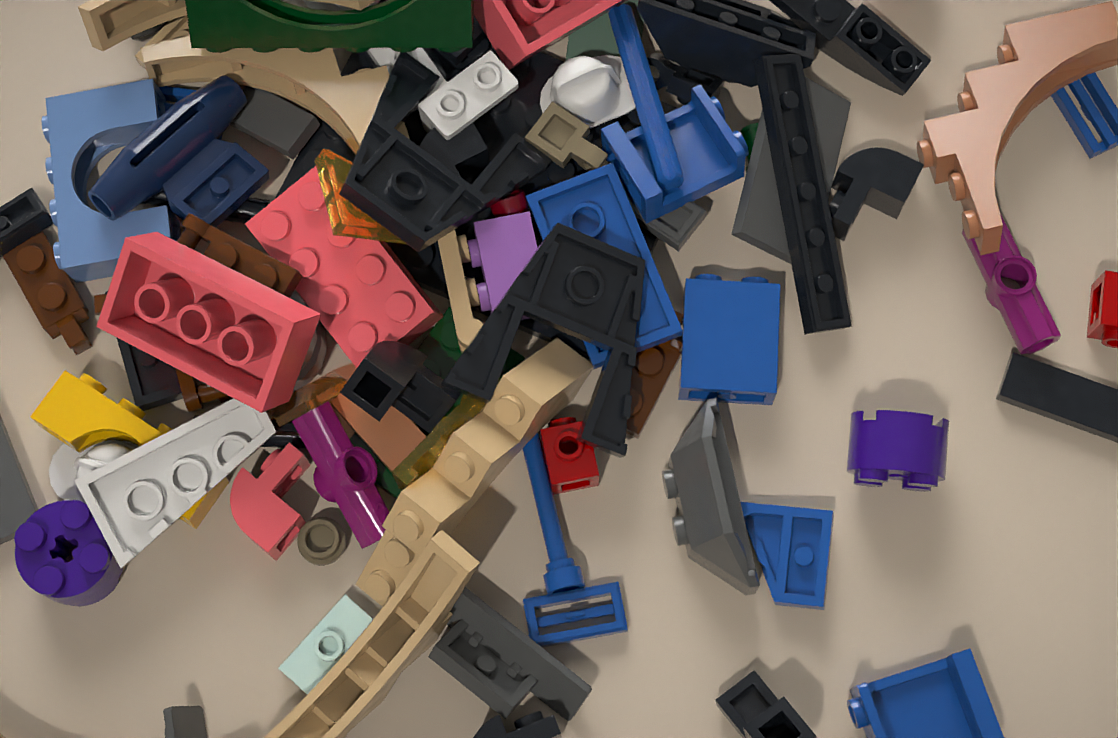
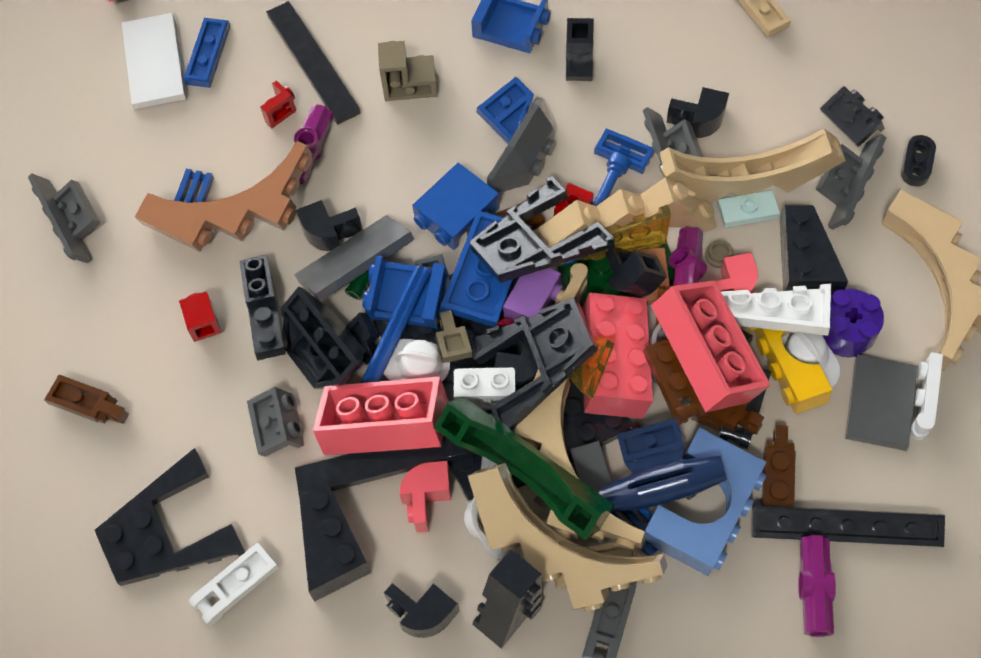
camera: 140 degrees left, 10 degrees down
black tile [753,54,852,335] -> none
dark purple brick [847,410,949,492] -> none
none -> dark tan brick [378,41,437,101]
none -> black wedge [779,205,848,296]

